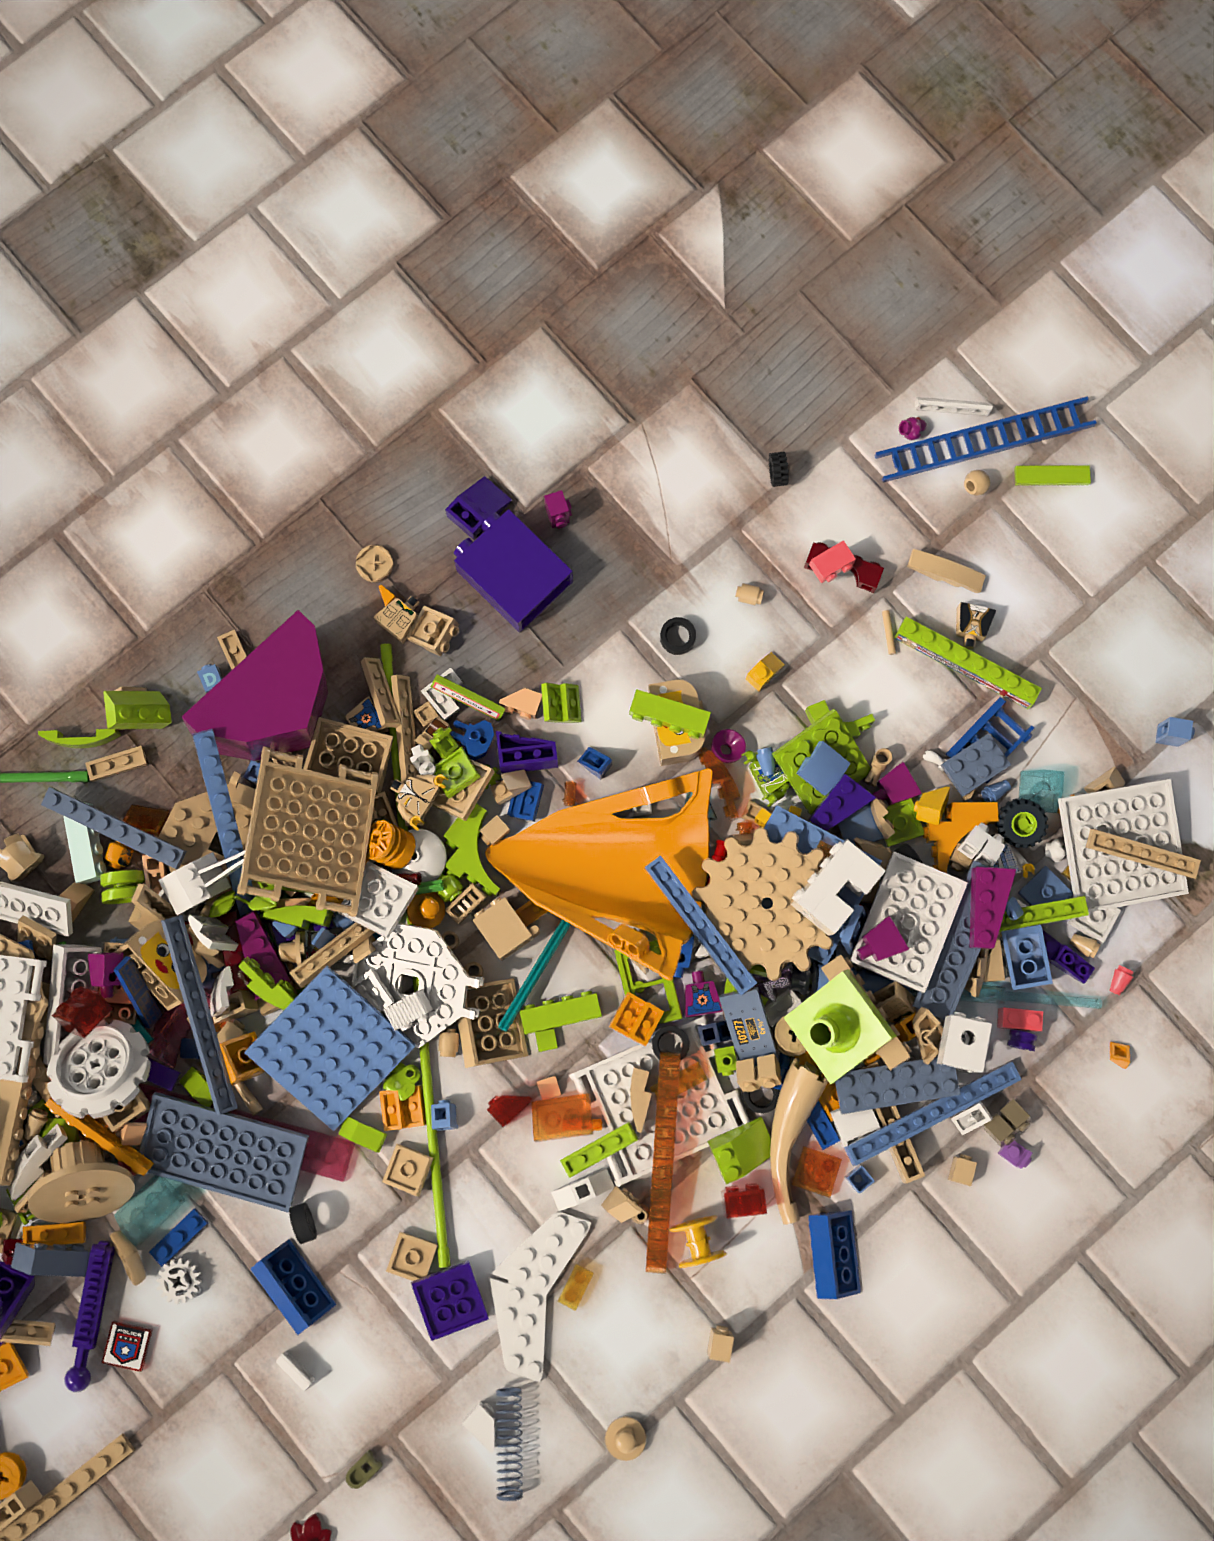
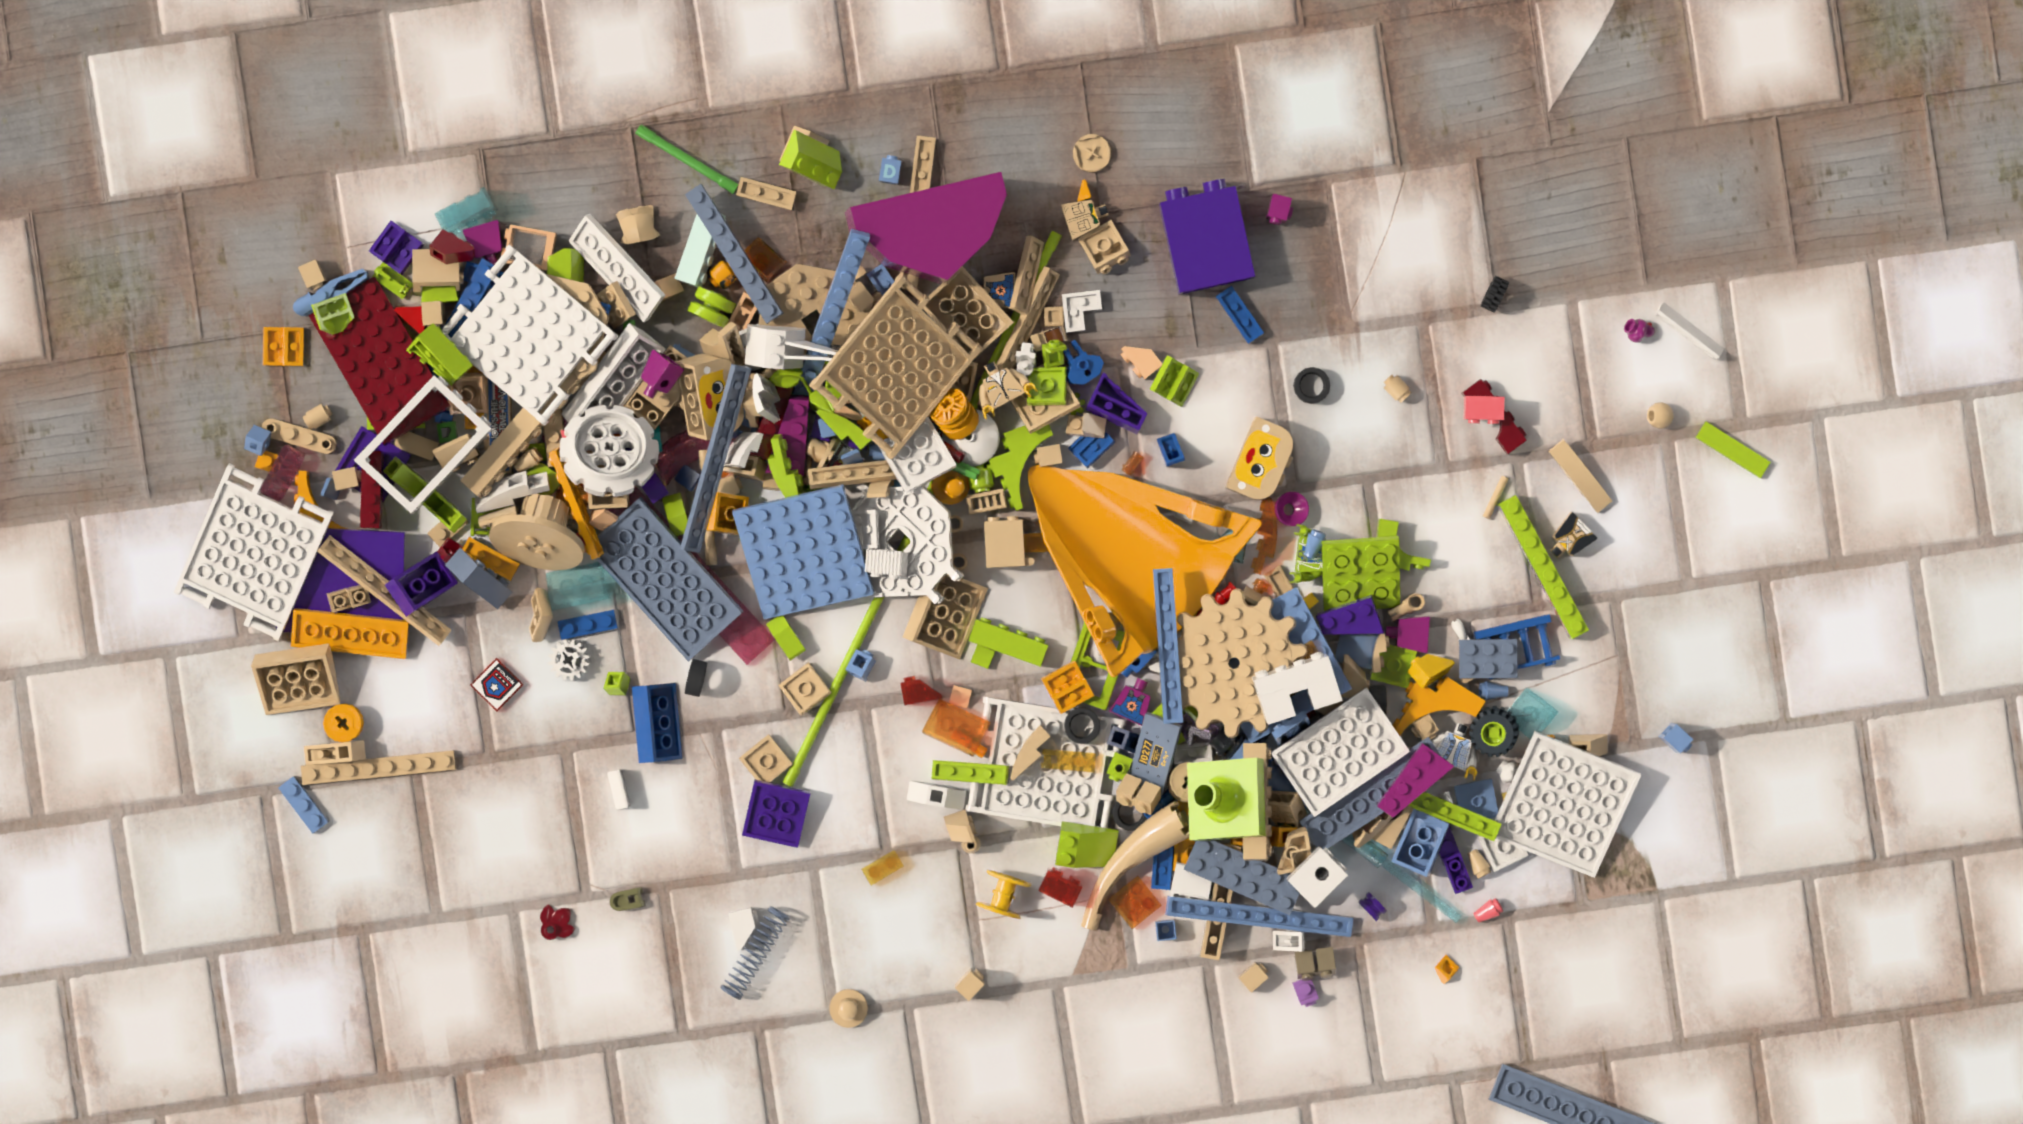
camera: 30 degrees right, 10 degrees up
lime slope [38,729,121,748] -> none
clear red brick [52,986,113,1038] -> none
dark purple gear [64,1240,115,1392] -> none
blue tile [114,956,162,1028] -> none
light orange slope [379,1085,426,1131] -> none
lime plate [383,1062,421,1101] -> none
tile [430,674,505,721] -> none
tan brick [438,1029,459,1057] -> none
dark purple slope [445,476,512,541] -> none
white wing [490,1212,591,1382] -> none
teal axle [498,919,571,1032] -> none
lime brick [629,689,711,739] -> none
clear orange beam [646,1052,681,1274] -> none
yellow slope [746,652,785,692] -> none
yellow piece [755,808,772,828] -> none
medium blue slope [796,741,850,795] -> none
blue slope [808,1210,861,1299] -> none
magenta torso [857,916,909,962] -> none
blue ladder [874,396,1097,483] -> none
white hips [957,823,1005,867] -> none
coral brick [997,1007,1043,1032] -> none
medium blue slope [1005,897,1023,920] -> none
tan plate [1085,829,1201,879] -> none
none -> lime slope [603,672,630,695]
none -> blue plate [1216,286,1264,344]

